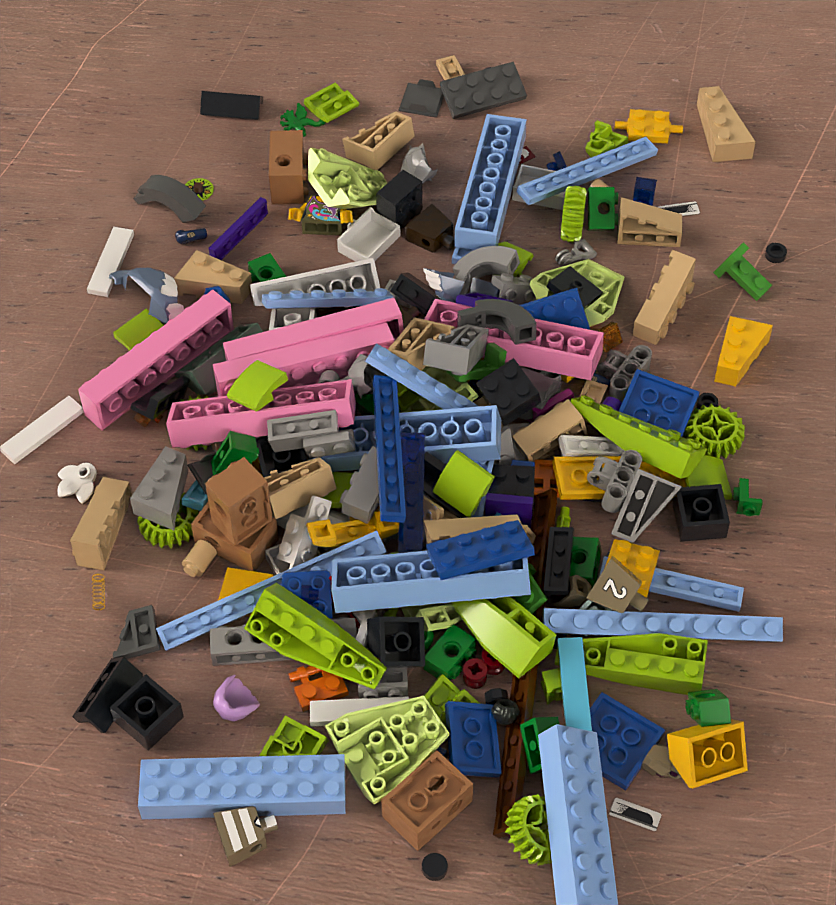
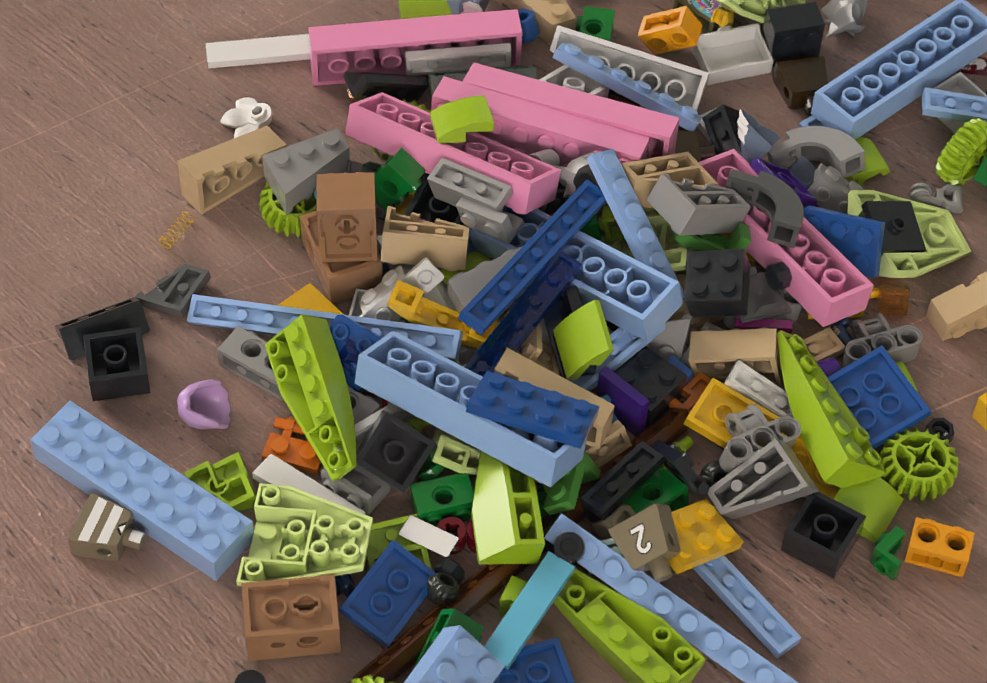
camera: 35 degrees right, 0 degrees up
tan brick [182,540,217,577] -> none
none -> white sticker [399,516,458,557]
none -> white tile [405,43,511,76]
none -> black tile [554,532,586,564]
none -> light orange brick [638,6,703,55]
none -> black plate [650,439,709,495]
none -> pearl dark grey piece [699,461,729,488]
none -> black tile [765,262,792,290]
none -> light orange brick [904,517,975,577]

